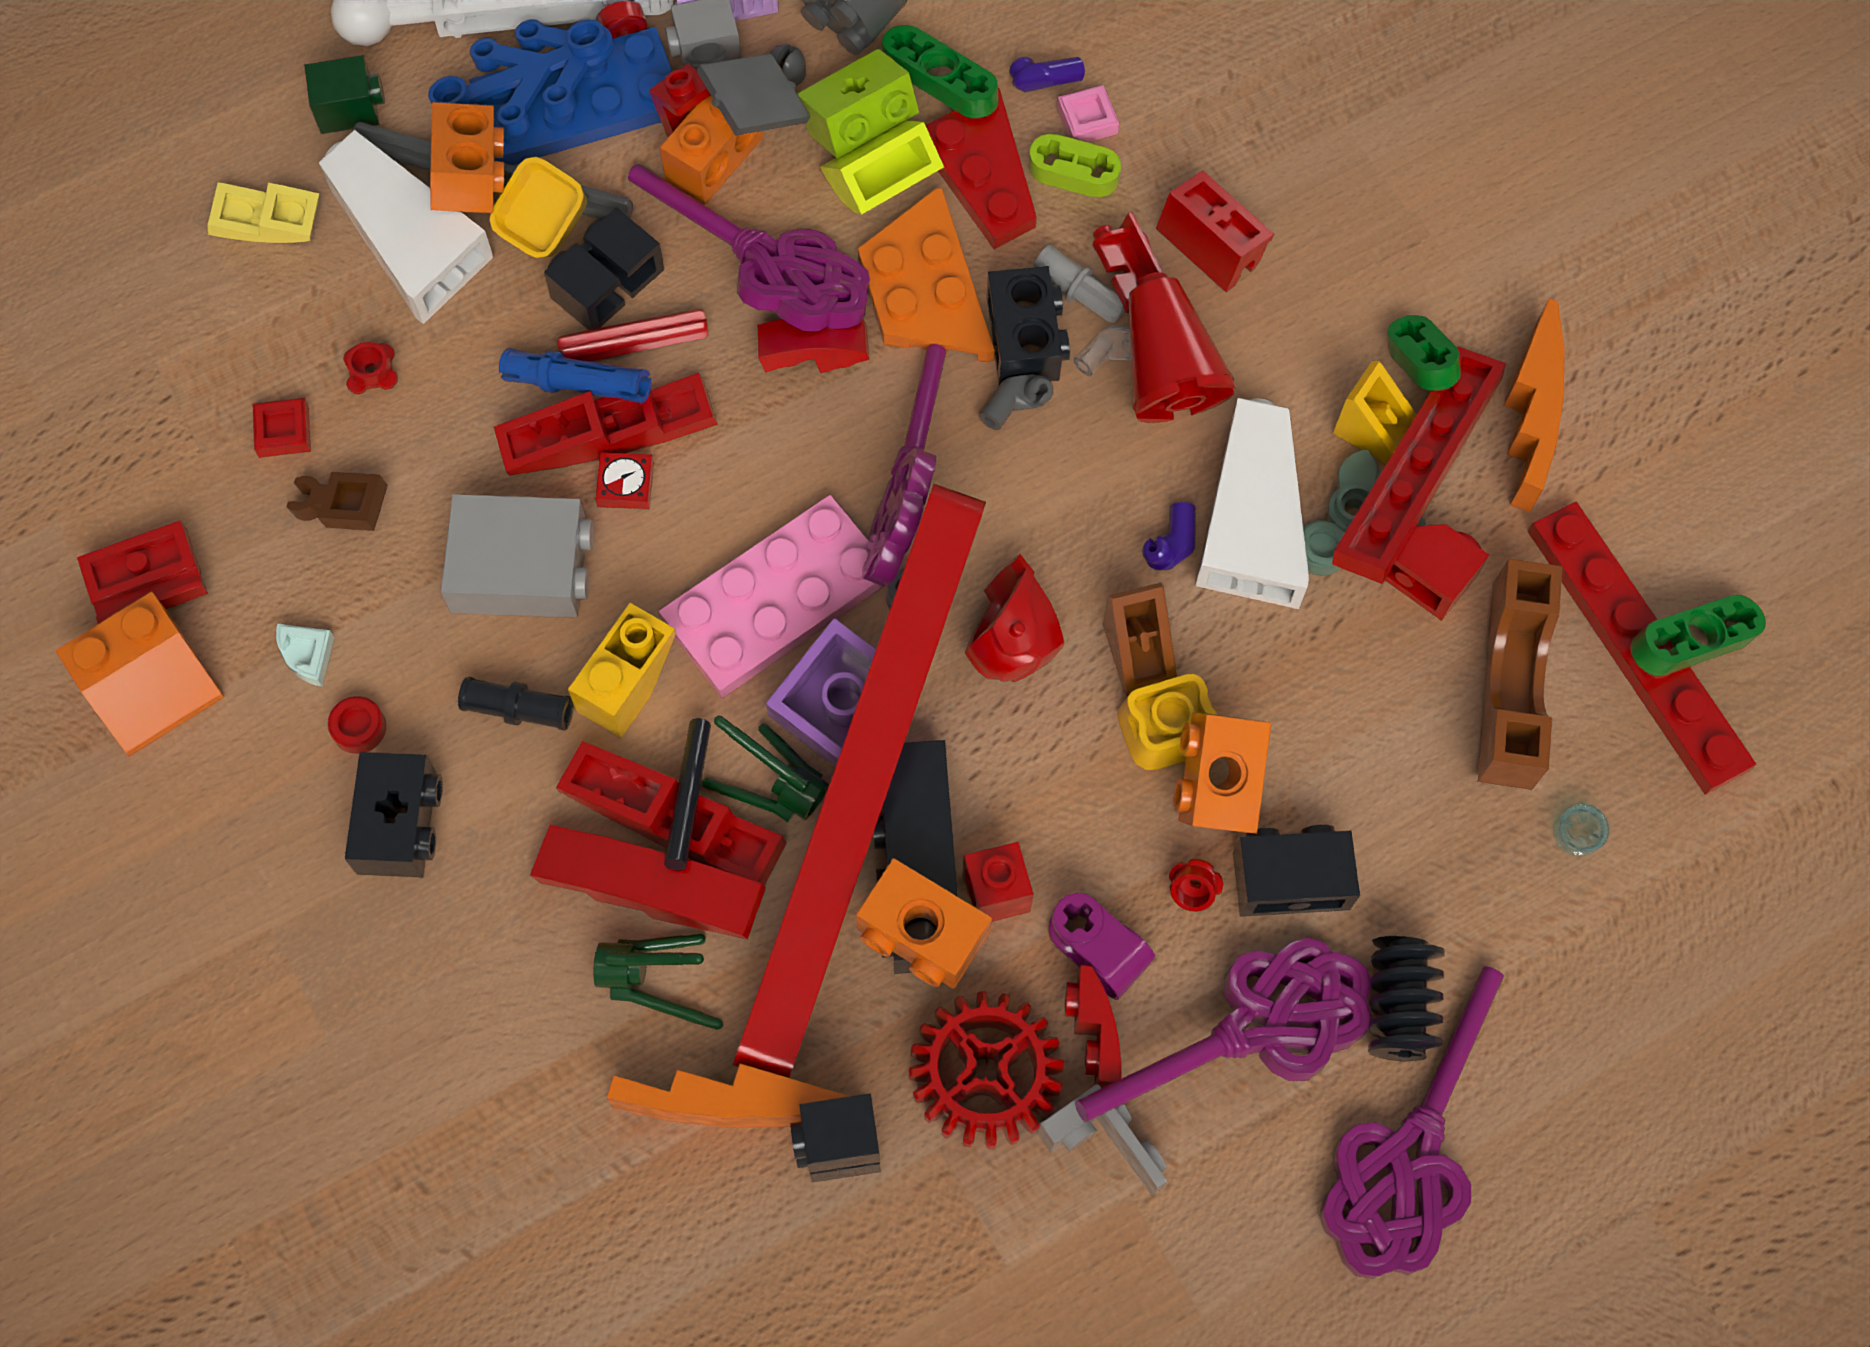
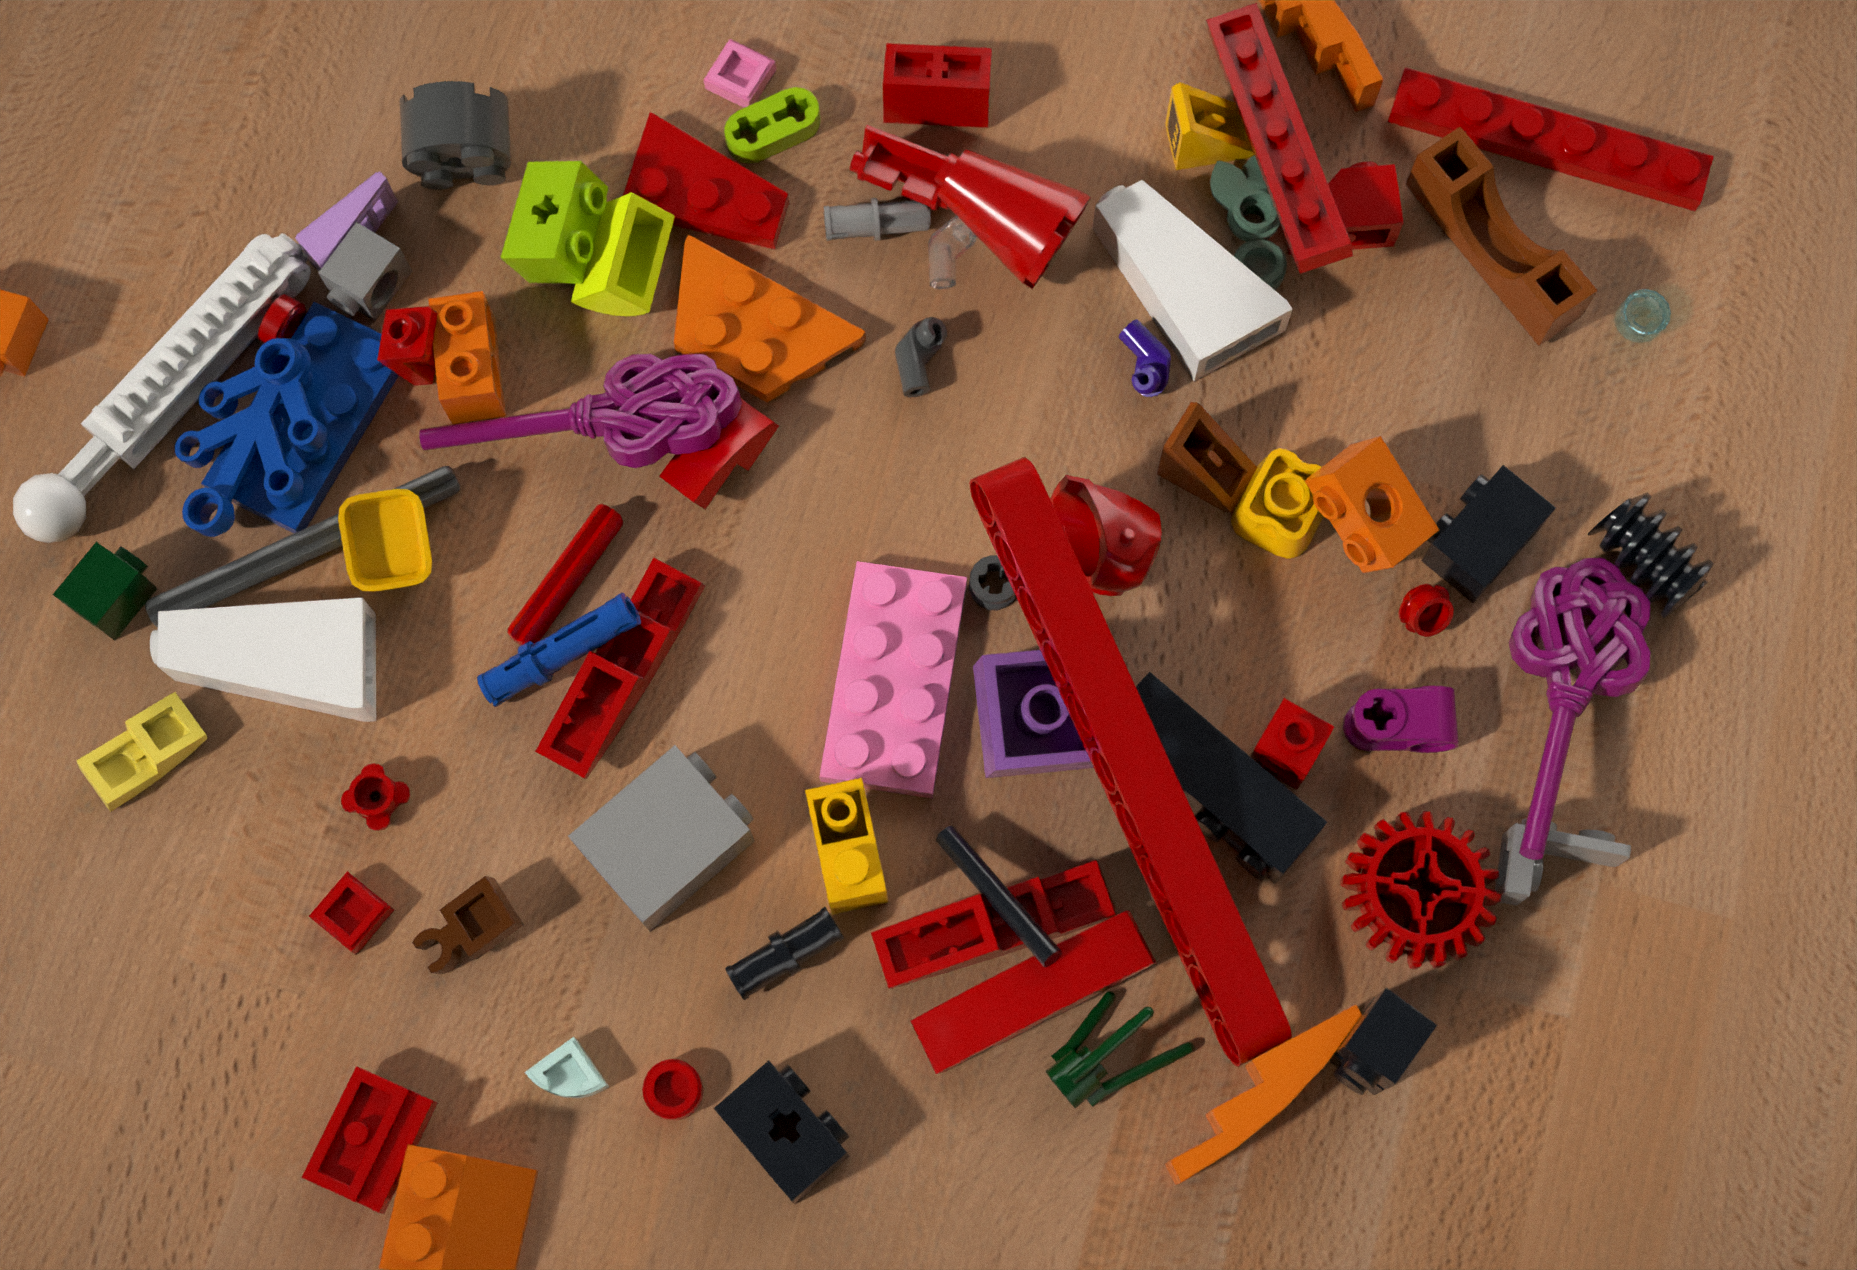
camera: 40 degrees left, 5 degrees up
orange brick [430,102,504,213] -> none
black piece [544,207,664,330] -> none
tile [595,452,654,509] -> none
dark grey piece [697,54,810,136] -> none
dark green plant [702,715,829,823] -> none
dark grey hinge [770,44,806,86] -> none
orange brick [856,858,992,989] -> none
magenta piece [862,344,946,586] -> none
green beam [882,25,999,118] -> none
black brick [986,266,1070,385] -> none
dark purple arm [1009,57,1085,93] -> none
red slope [1064,965,1122,1089] -> none
magenta piece [1319,966,1504,1279] -> none
green beam [1387,315,1461,391] -> none
green beam [1631,595,1766,676] -> none

